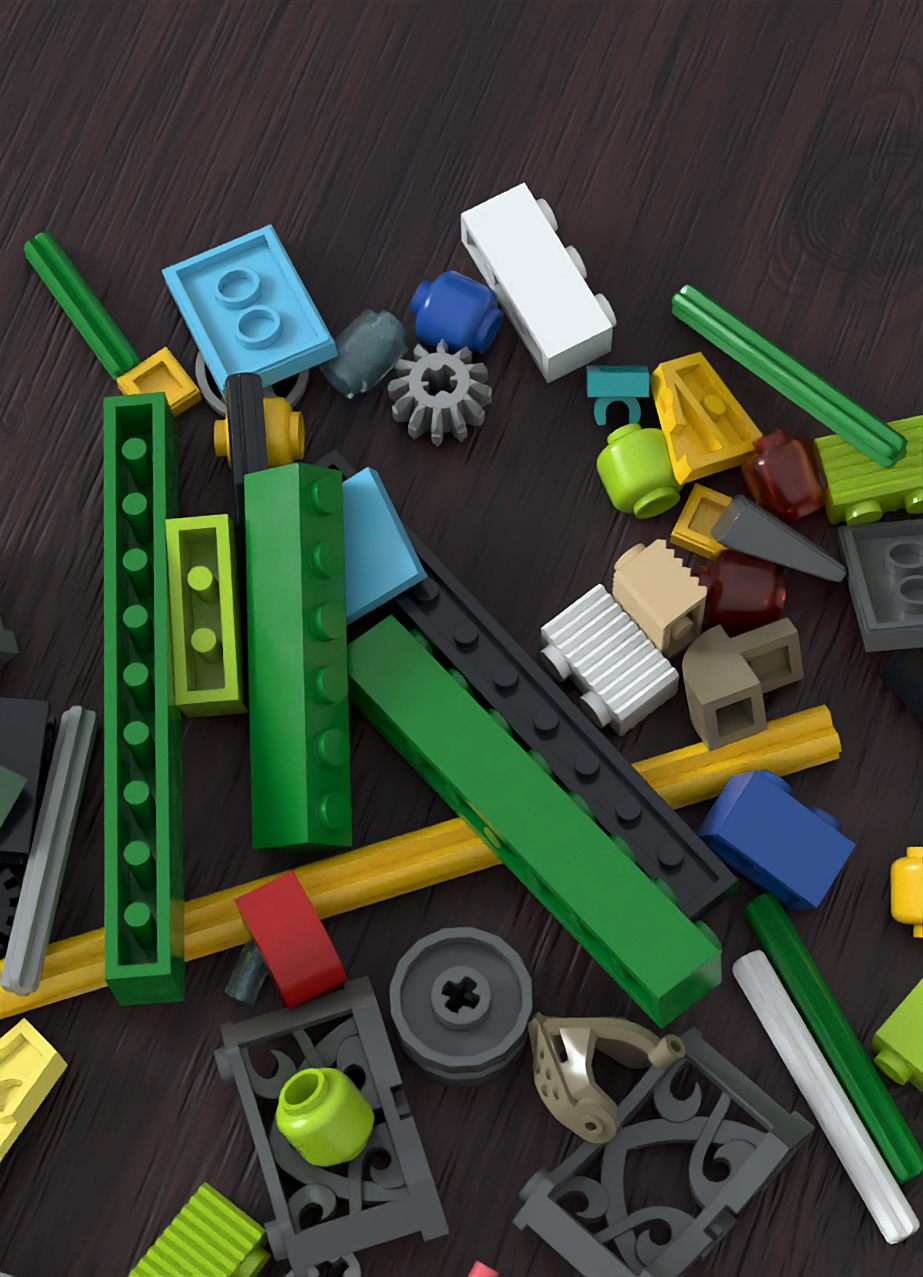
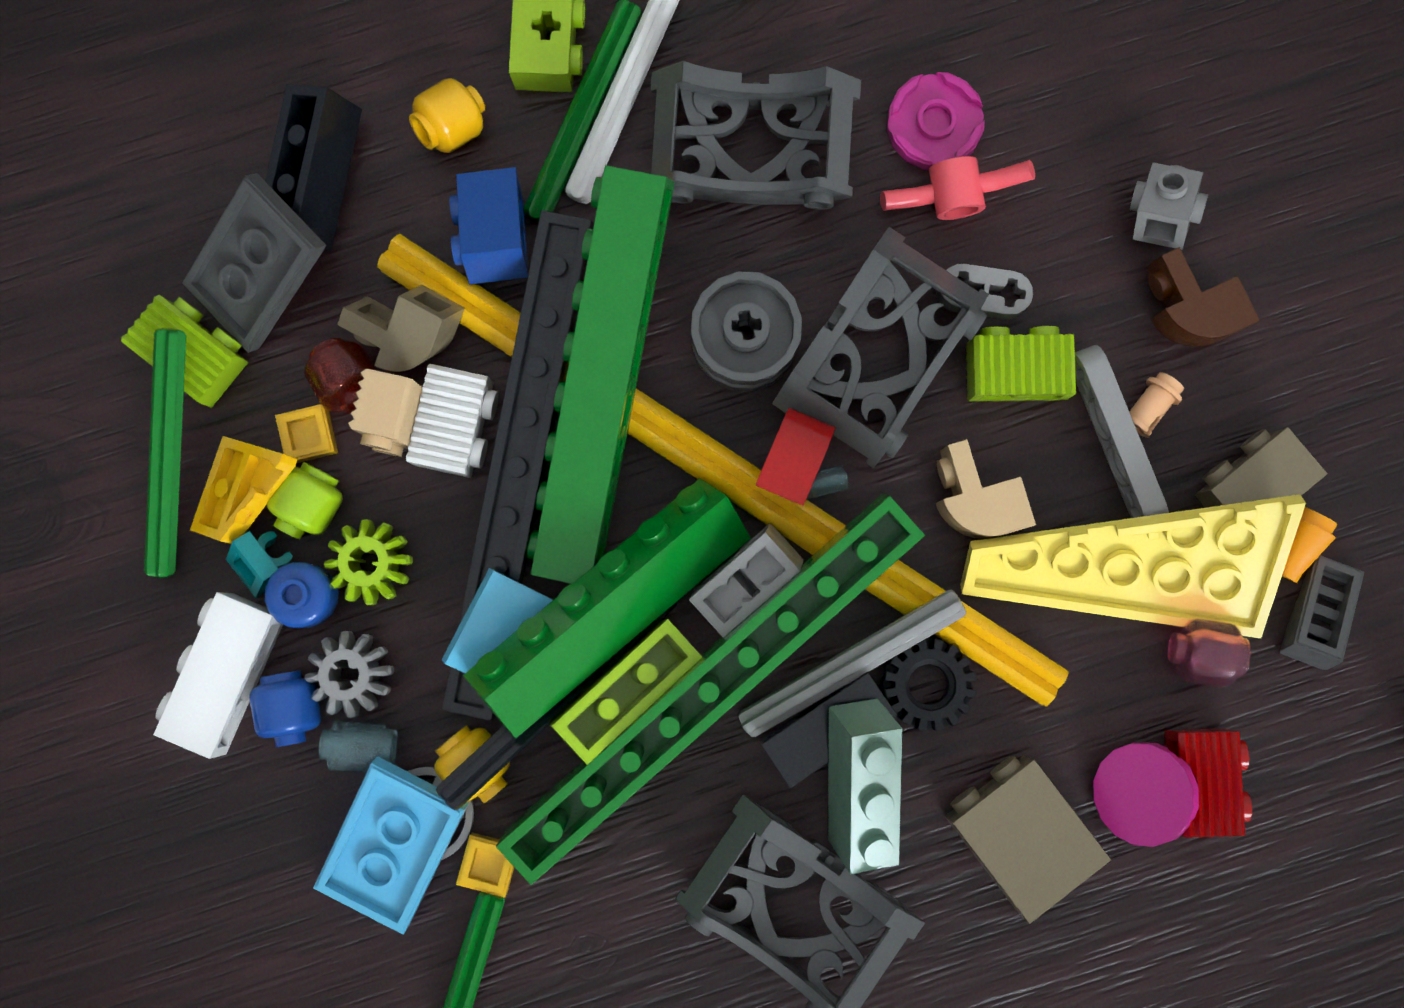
camera: 130 degrees left, 15 degrees up
lime head [275,1067,375,1167] -> none
dark tan helmet [527,1012,686,1144] -> none
dark grey slope [710,494,847,583] -> none
clear red head [741,427,828,523] -> none
none -> blue head [265,562,339,628]
none -> lime gear [324,519,413,605]
none -> light grey brick [689,523,804,638]
none -> tan brick [935,440,1036,539]

